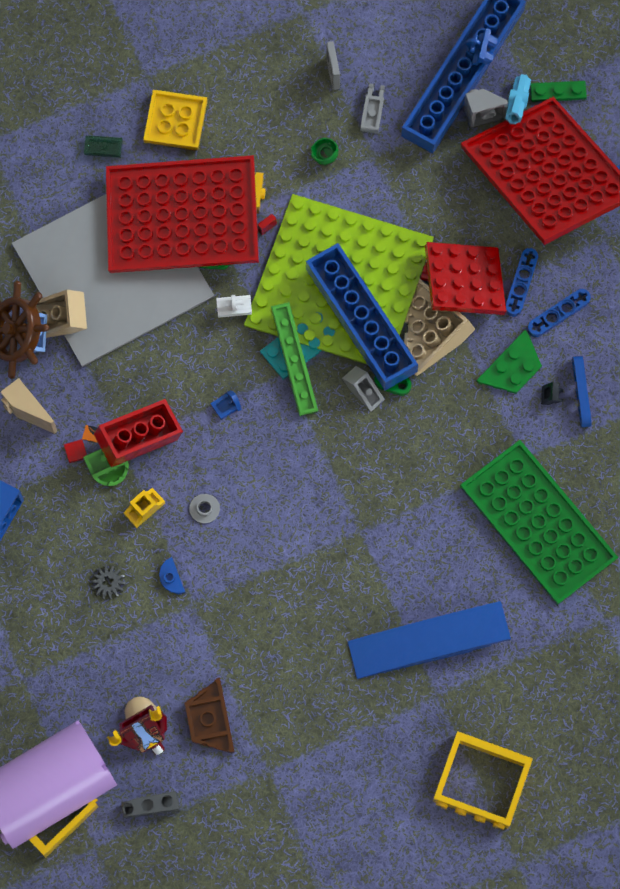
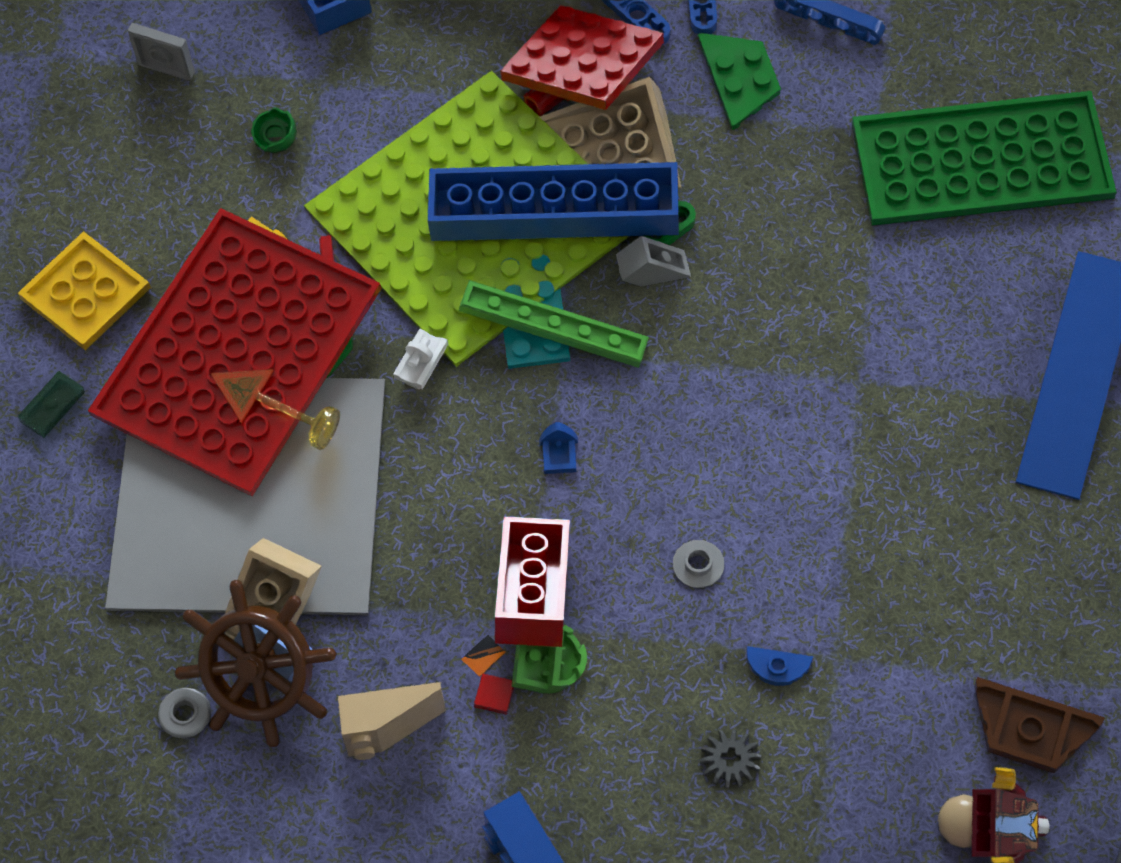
camera: 55 degrees left, 10 degrees down
yellow brick [123,488,165,528] -> none
light grey hinge [360,84,385,134] -> none
black tile [541,382,563,405] -> none
none -> piece [211,369,340,450]

